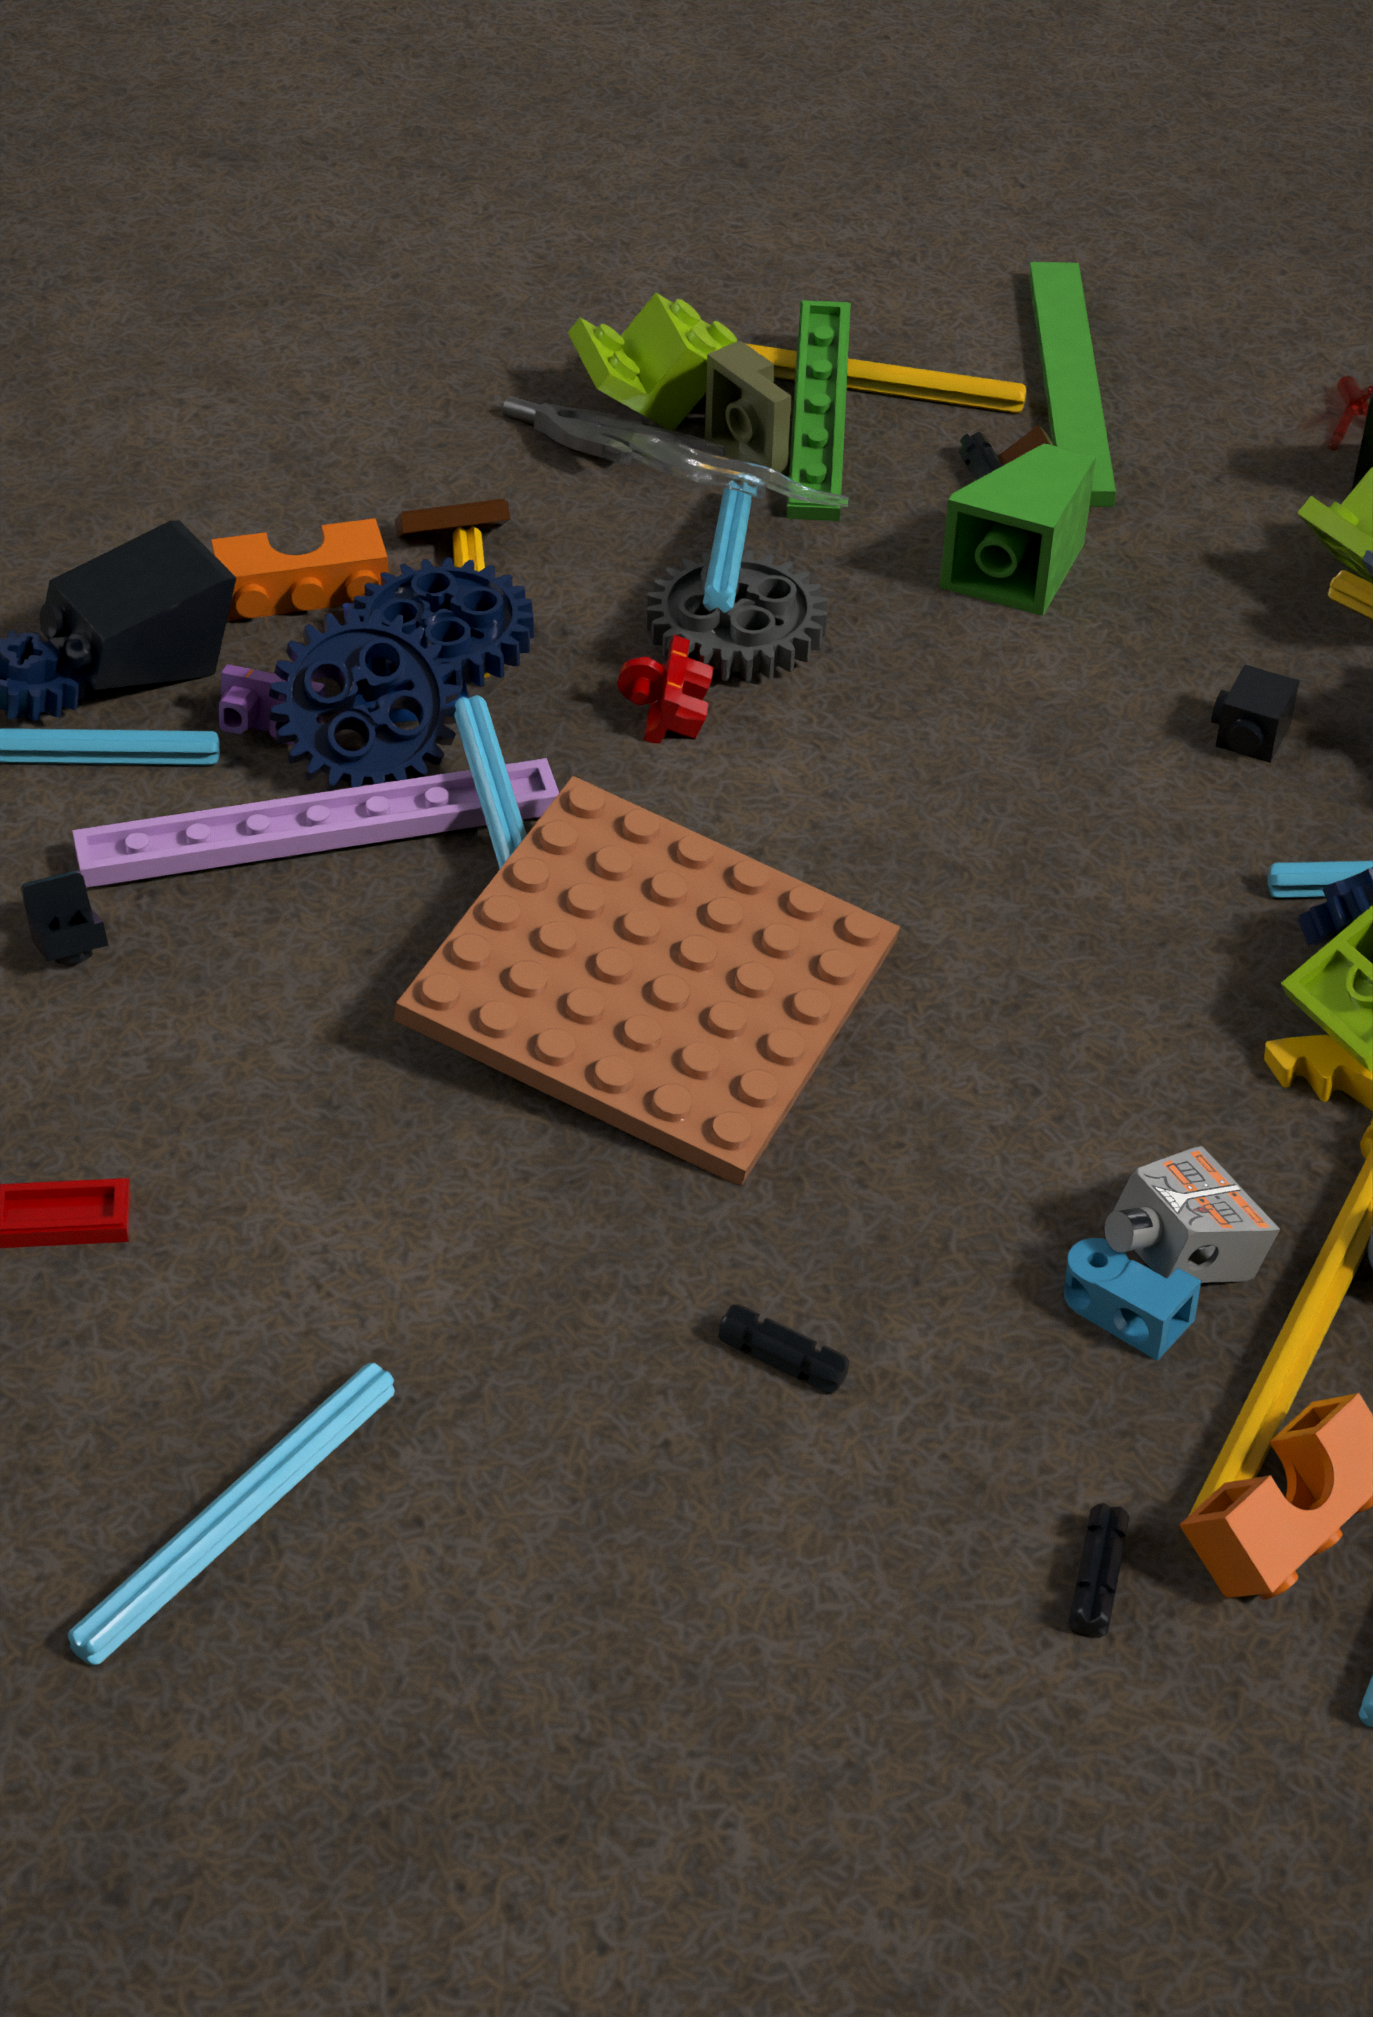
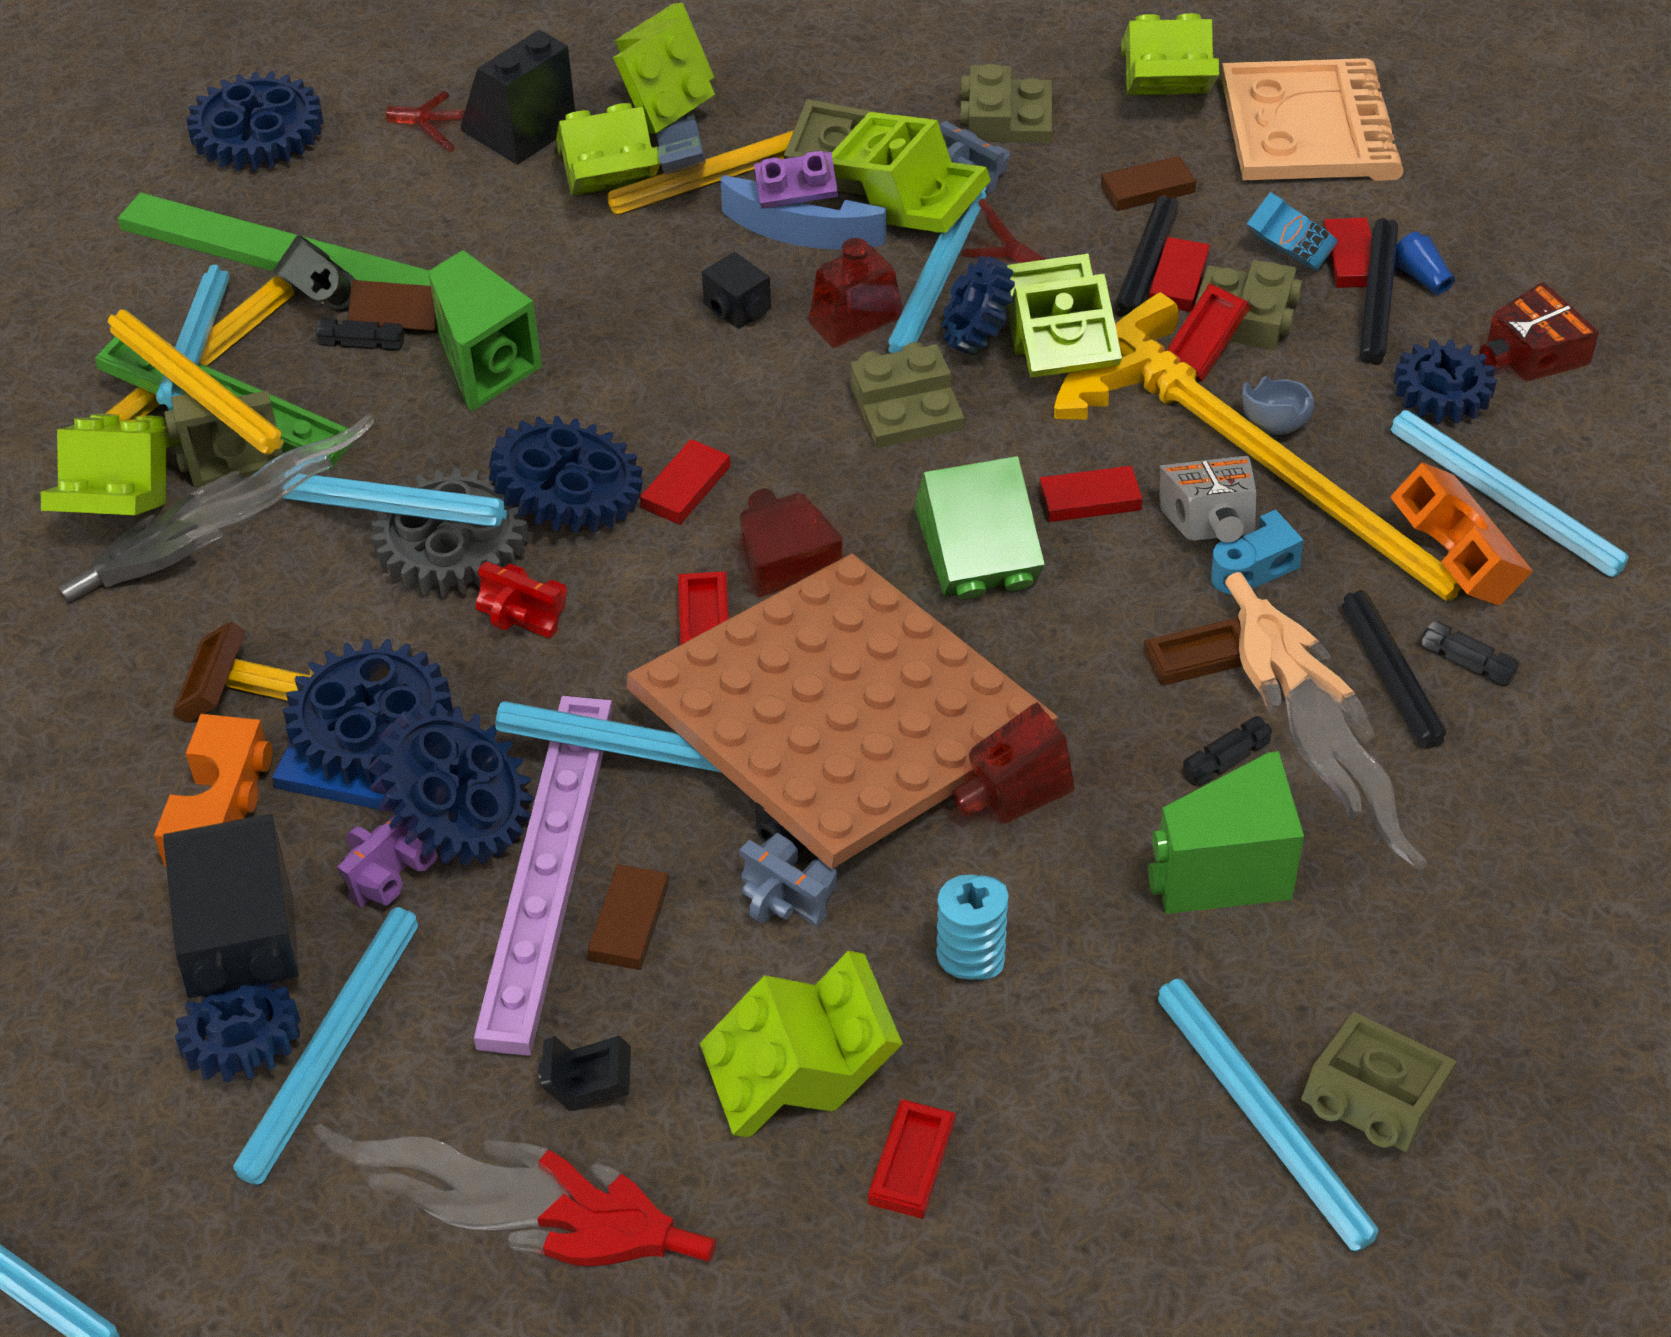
camera: 65 degrees left, 5 degrees up
none -> yellow axle [107,309,284,455]
none -> medium azure axle [156,265,230,410]
none -> dark blue gear [186,71,324,170]
none -> pearl dark grey piece [273,234,356,311]
none -> dark blue gear [489,416,643,533]
none -> reddish brown tile [587,864,669,970]
none -> red tile [640,439,731,525]
none -> red tile [678,571,729,645]
none -> lime bracket [700,950,903,1137]
none -> sand blue hips [739,833,837,927]
none -> clear red torso [740,488,843,598]
none -> clear red torso [809,238,903,348]
none -> olive plate [850,342,965,448]
none -> slope [914,456,1045,599]
none -> medium azure piece [936,874,1009,980]
none -> clear red torso [951,702,1075,824]
none -> red tile [1039,466,1143,522]
none -> reddish brown tile [1144,617,1242,686]
none -> bright green slope [1148,751,1304,914]
none -> clear piece [1225,572,1427,868]
none -> olive plate [1301,1011,1457,1153]
none -> black axle [1342,590,1446,749]

